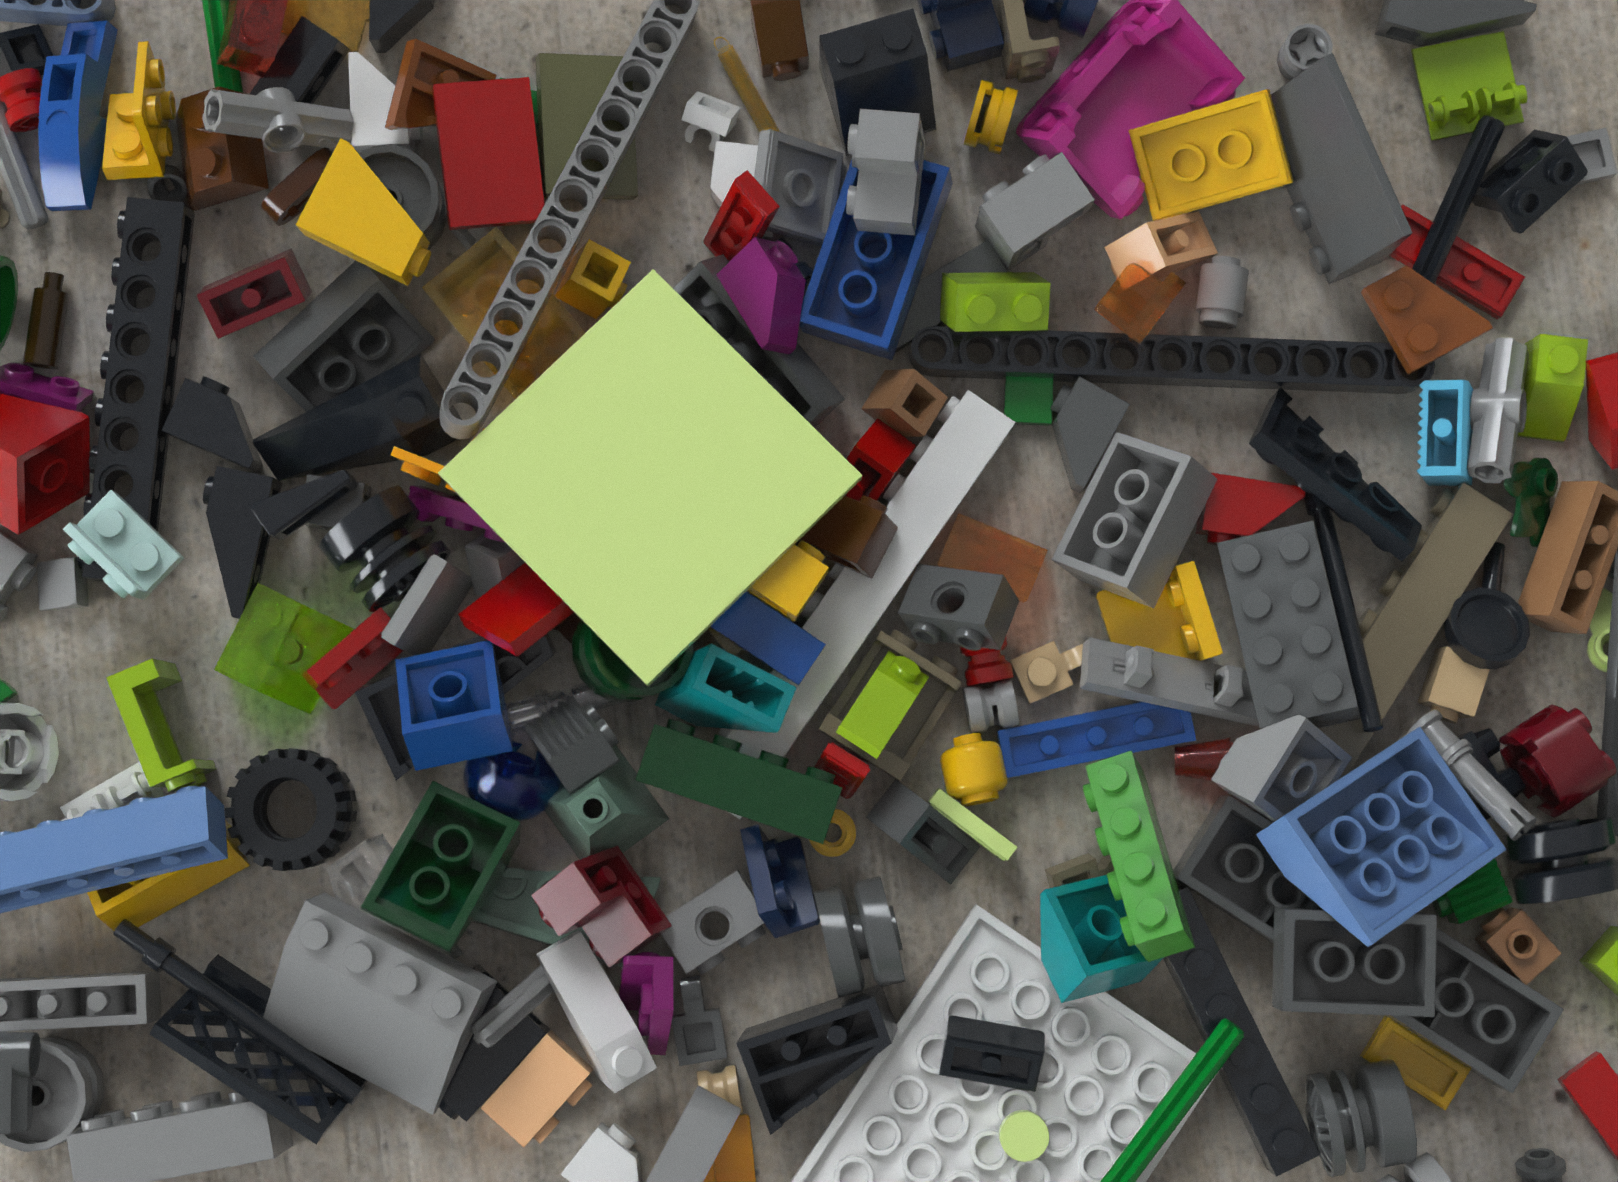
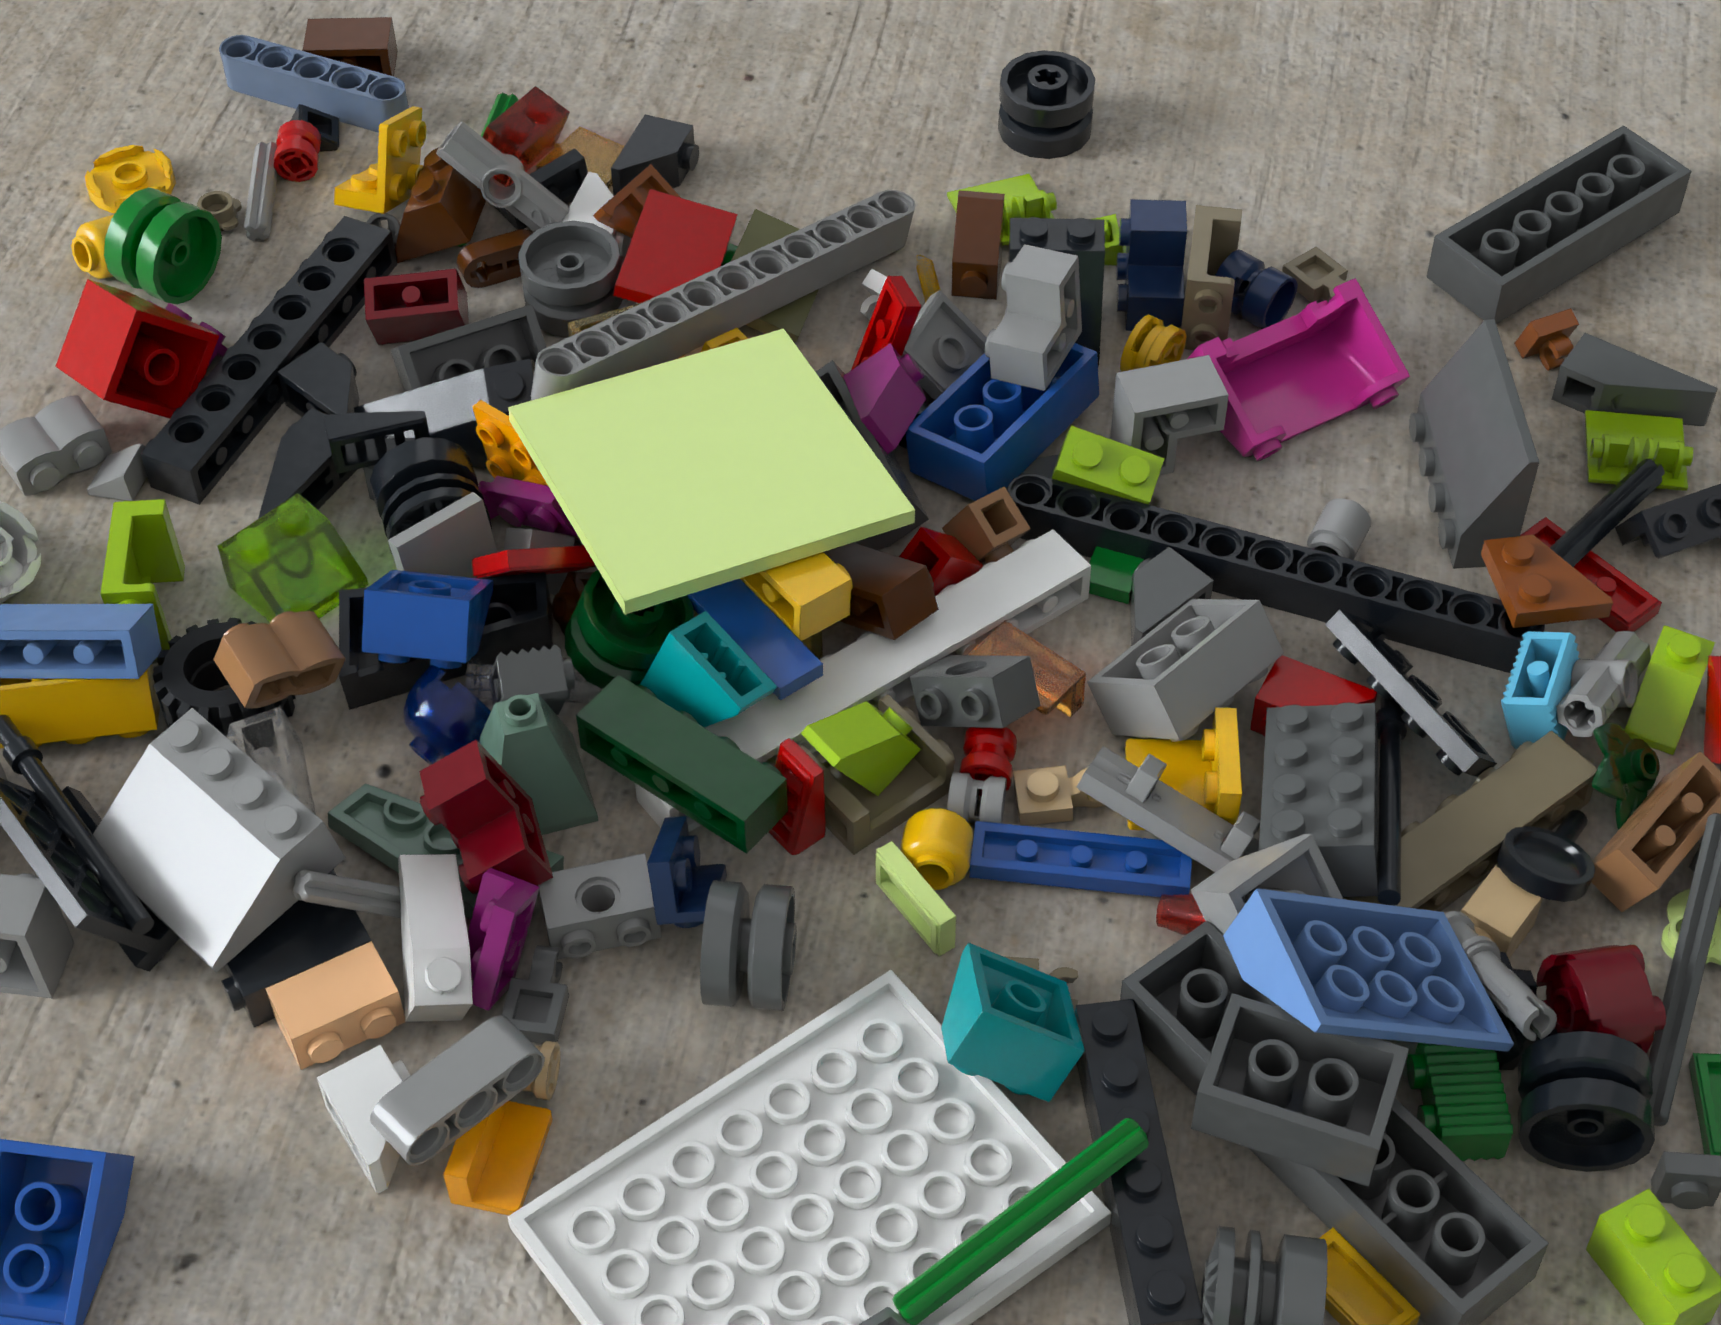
camera: 20 degrees right, 35 degrees down
dark brown cylinder [23,272,69,370] -> none
blue slope [38,20,118,211] -> none
light aqua bracket [63,490,184,600] -> none
yellow slope [296,138,431,286] -> none
red bracket [301,607,404,710] -> none
dark green slope [361,781,520,953] -> none
black wedge [736,985,898,1135] -> none
yellow plate [809,809,856,857] -> none
dark grey slope [866,779,980,885] -> none
black slope [939,1015,1045,1092] -> none
yellowish green tile [999,1110,1049,1162] -> none
bright green brick [1083,751,1195,962] -> none
clear orange panel [1094,263,1186,344] -> none
light nougat slope [1104,211,1218,290] -> none
yellow tile [1129,89,1294,221] -> none
medium nougat brick [1474,907,1562,985] -> none
none -> medium nougat brick [214,611,346,709]

